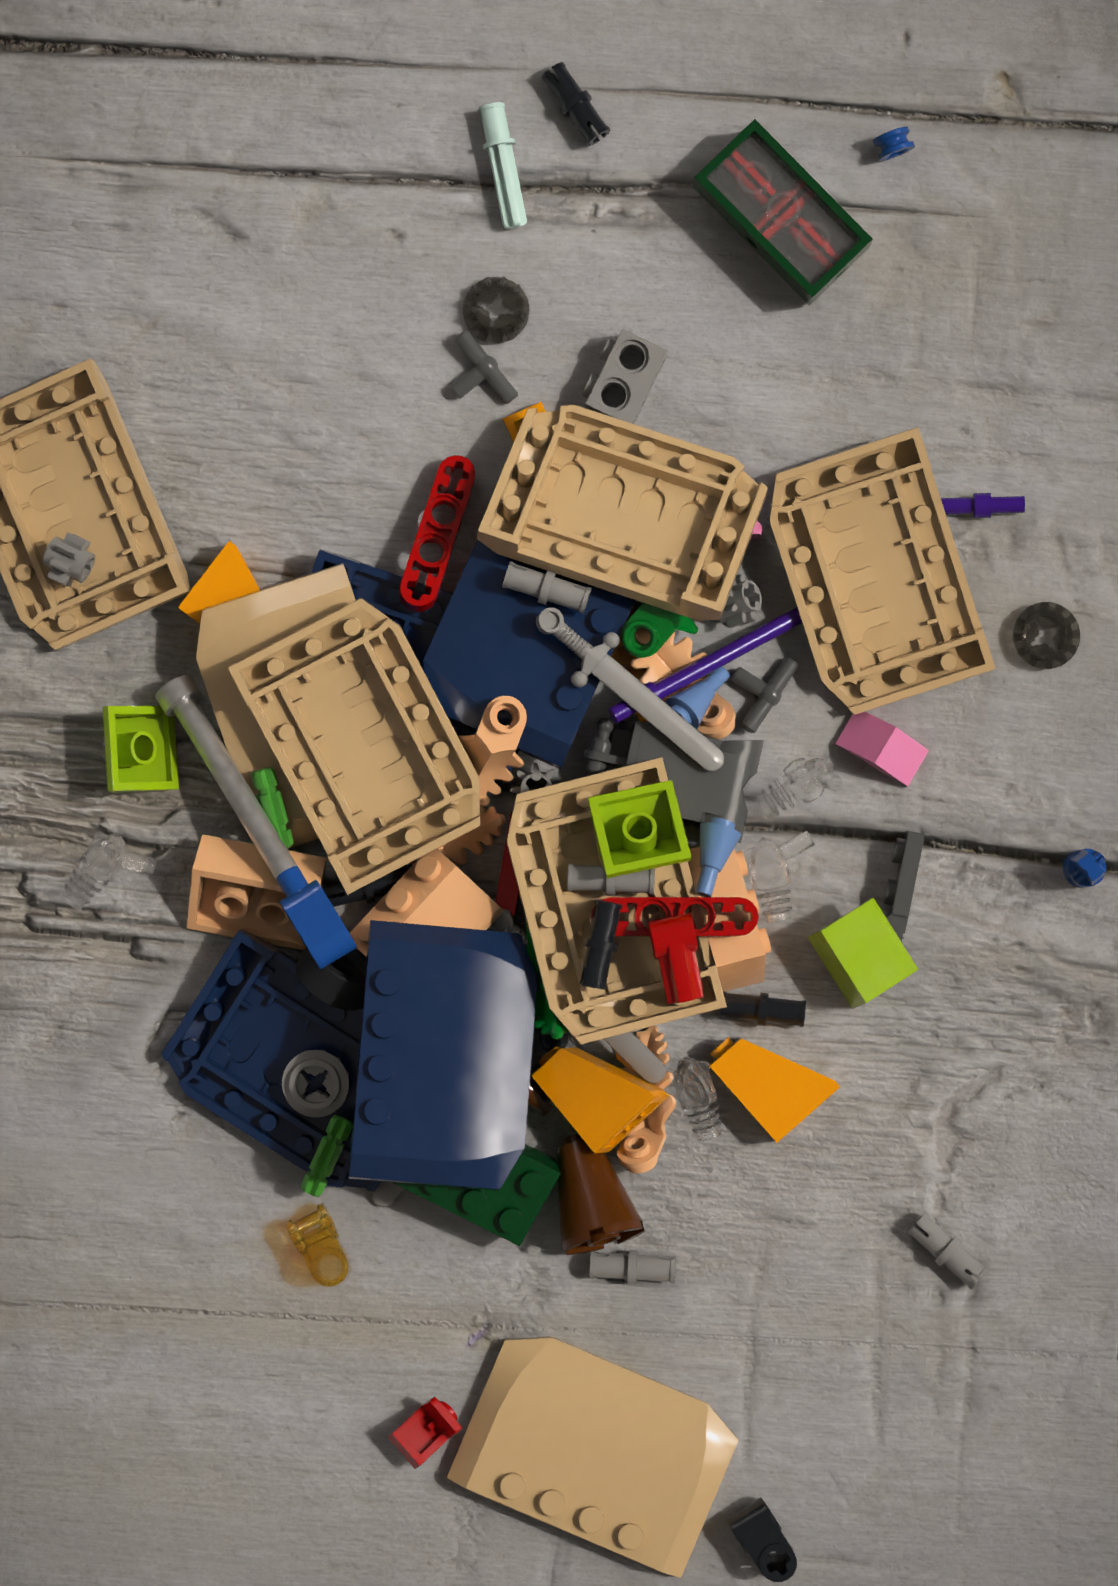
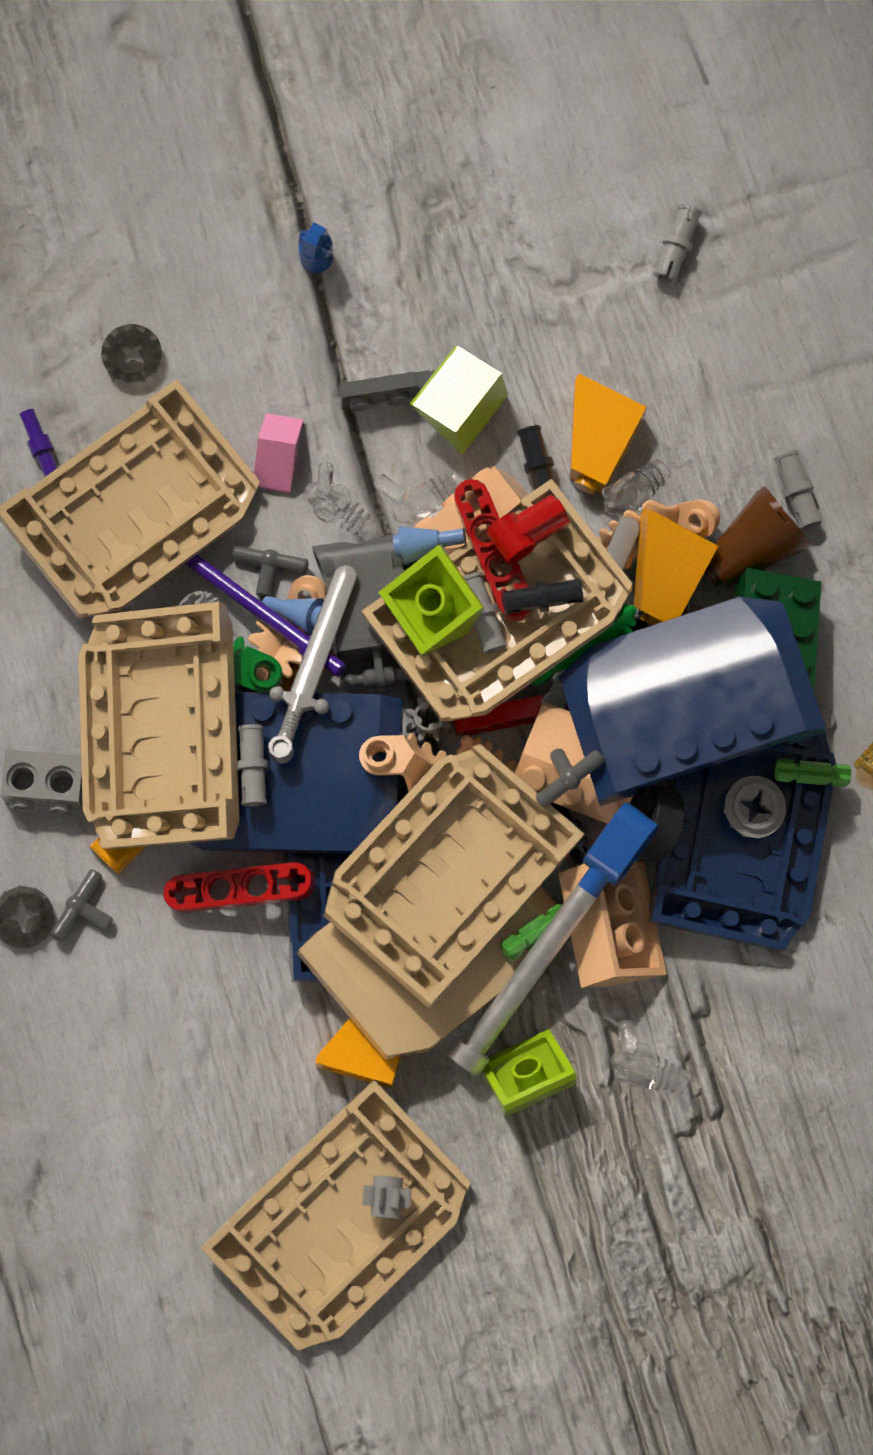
camera: 115 degrees left, 10 degrees down
none -> dark grey piece [536,748,605,808]

